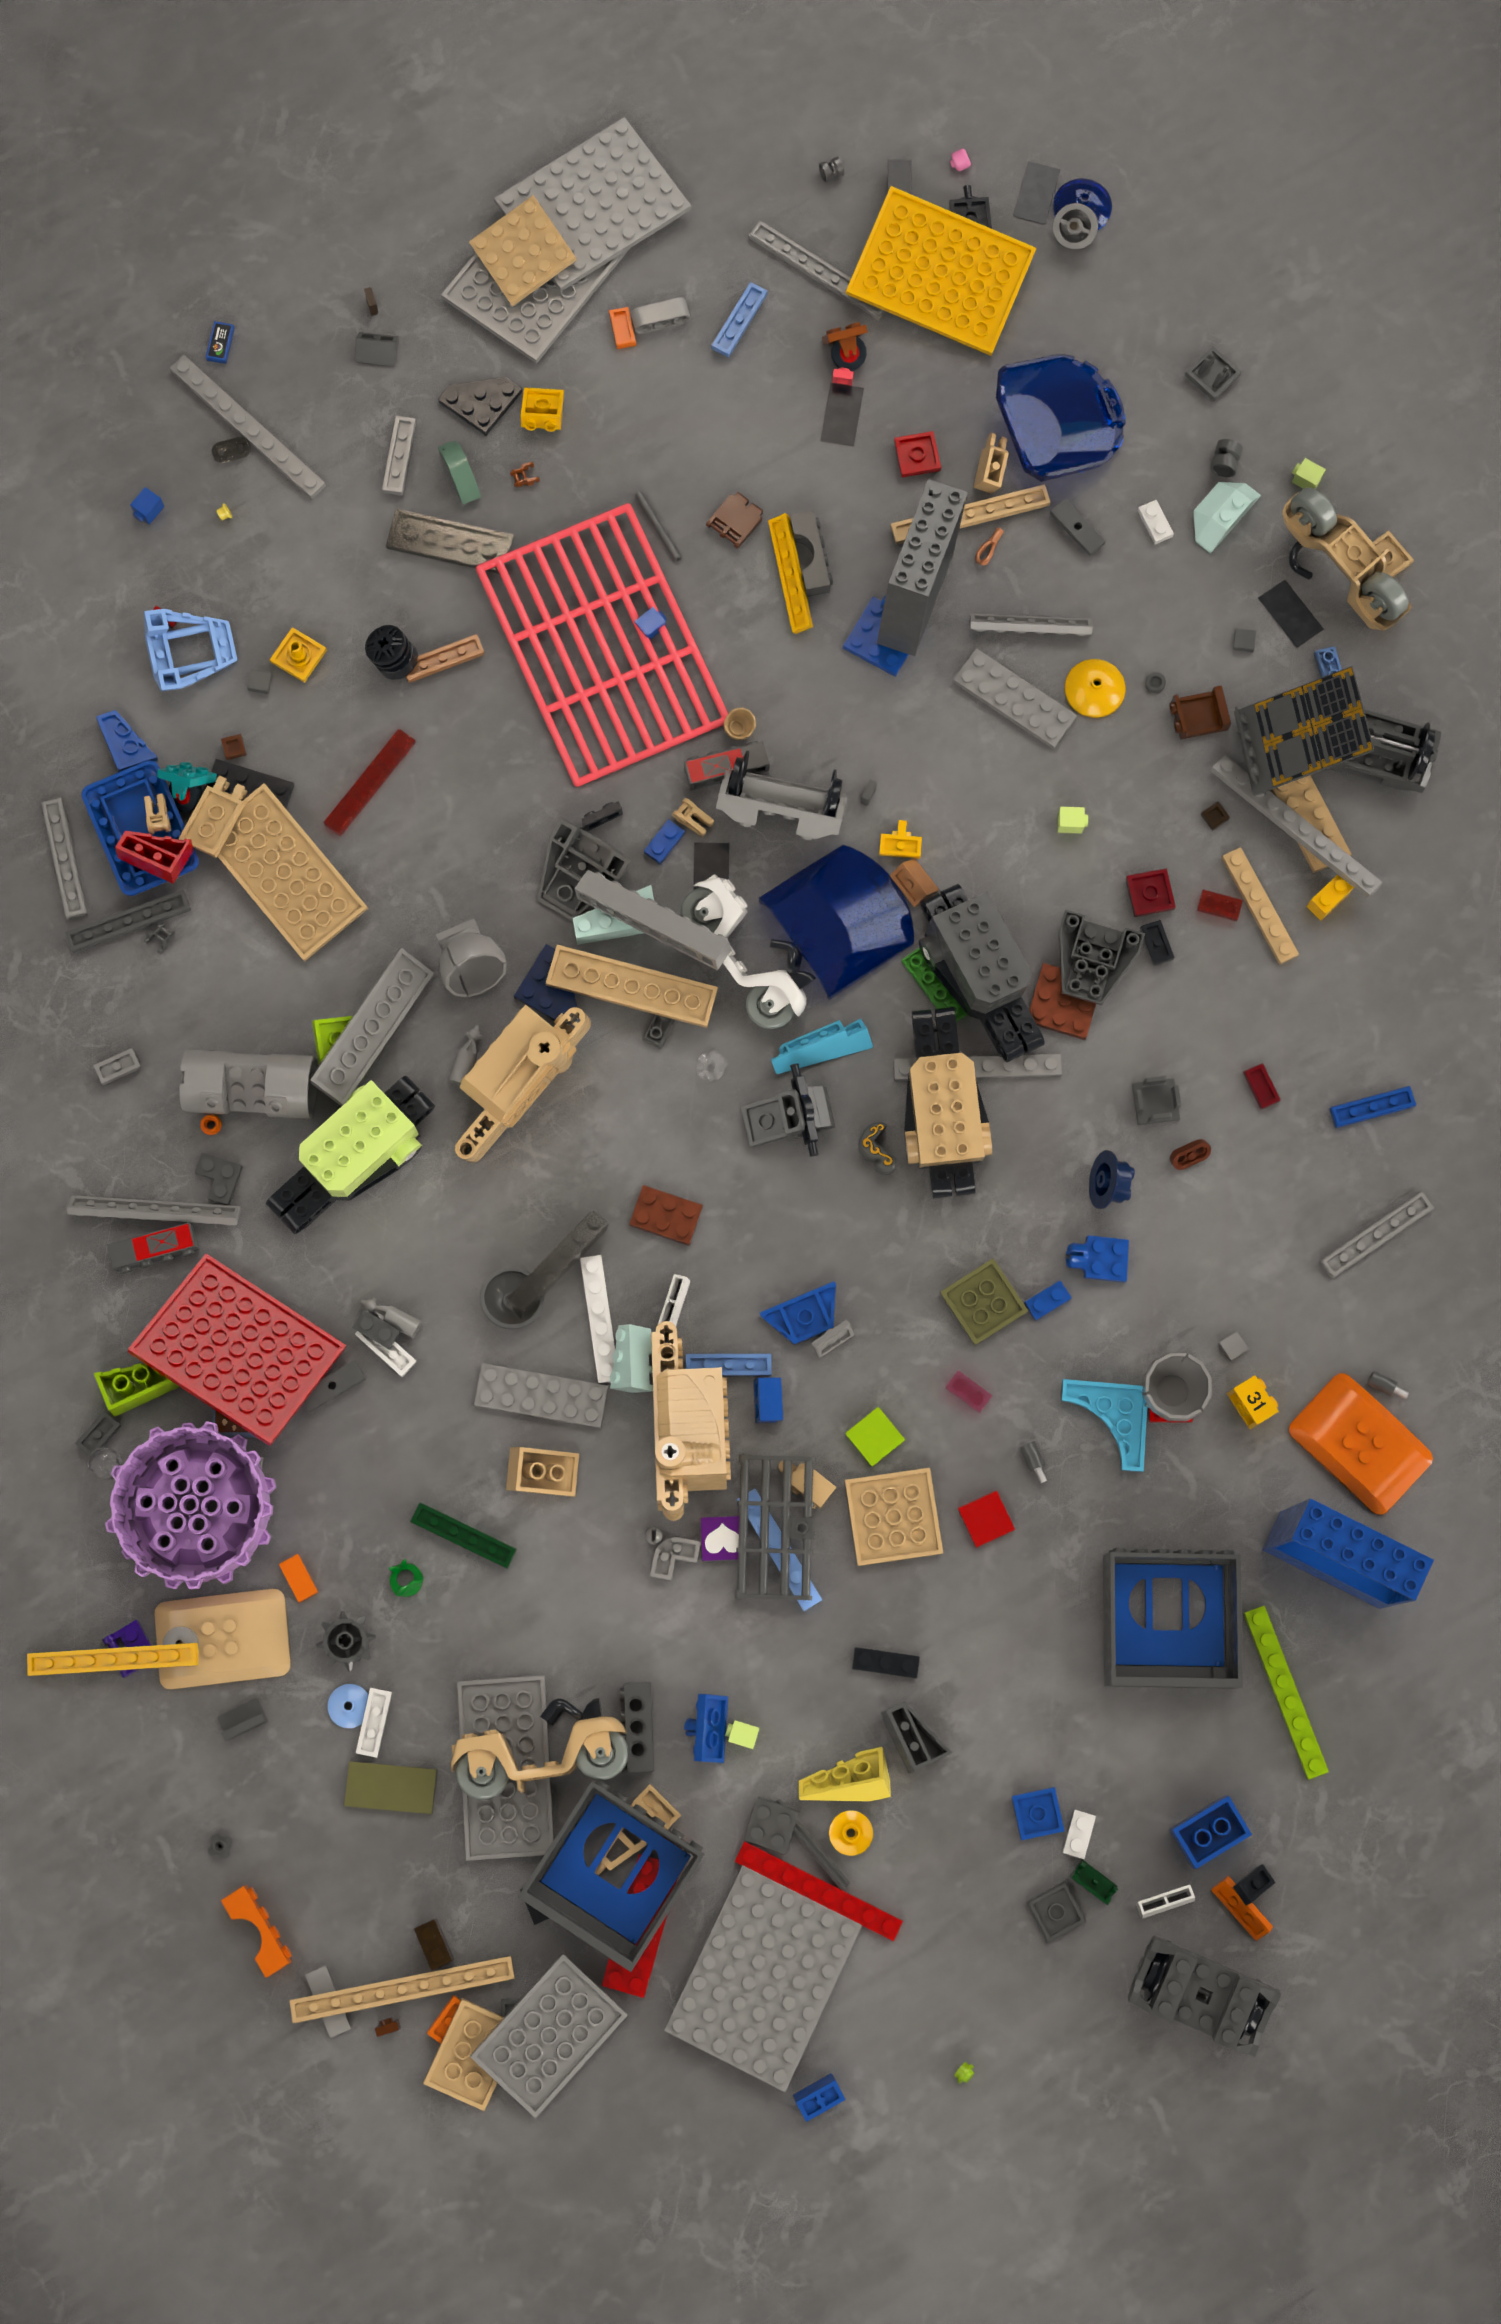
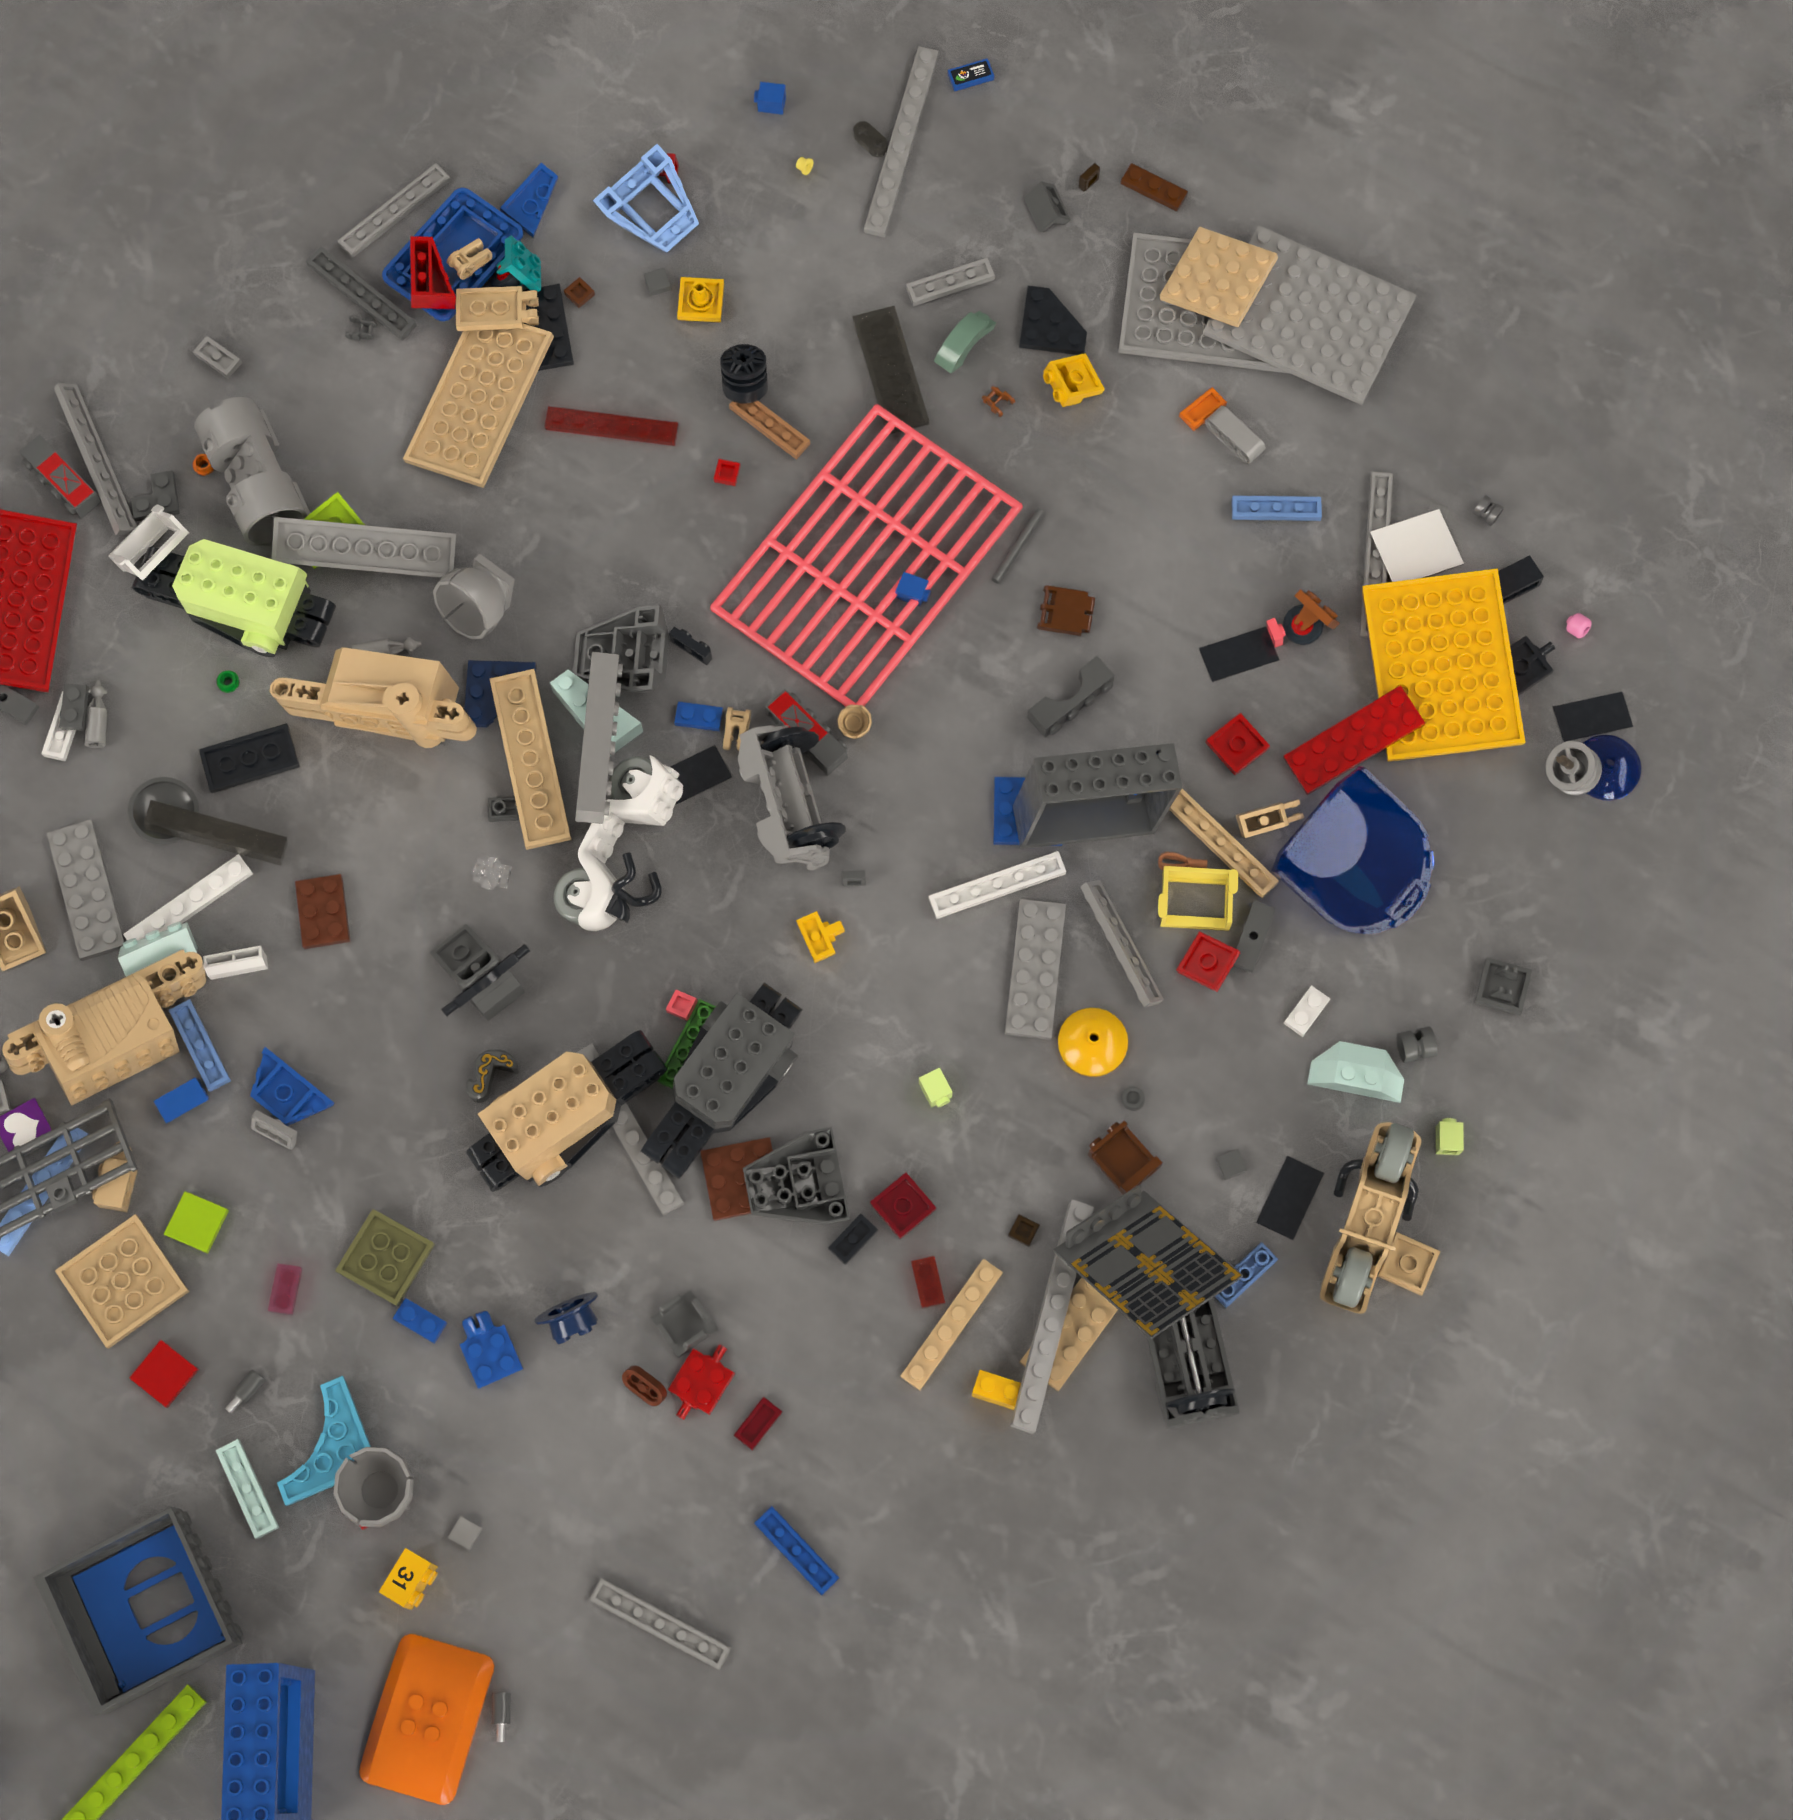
camera: 65 degrees right, 5 degrees down
clear blue windscreen [759,845,914,1000] -> none
yellow plate [768,513,813,634] -> none
medium azure wedge [771,1019,873,1074] -> none
medium nougat panel [890,859,939,907] -> none
none -> white piece [108,505,189,581]
none -> black plate [199,723,300,793]
none -> green plate [216,670,240,693]
none -> light aqua plate [216,1439,279,1539]
none -> coral plate [665,990,698,1021]
none -> red plate [668,1344,735,1420]
none -> red tile [714,459,741,487]
none -> white plate [928,851,1066,919]
none -> reddish brown plate [1121,163,1188,212]
none -> light yellow piece [1158,866,1238,931]
none -> red tile [1176,931,1240,992]
none -> red plate [1283,685,1425,795]
none -> white sticker [1370,509,1464,582]

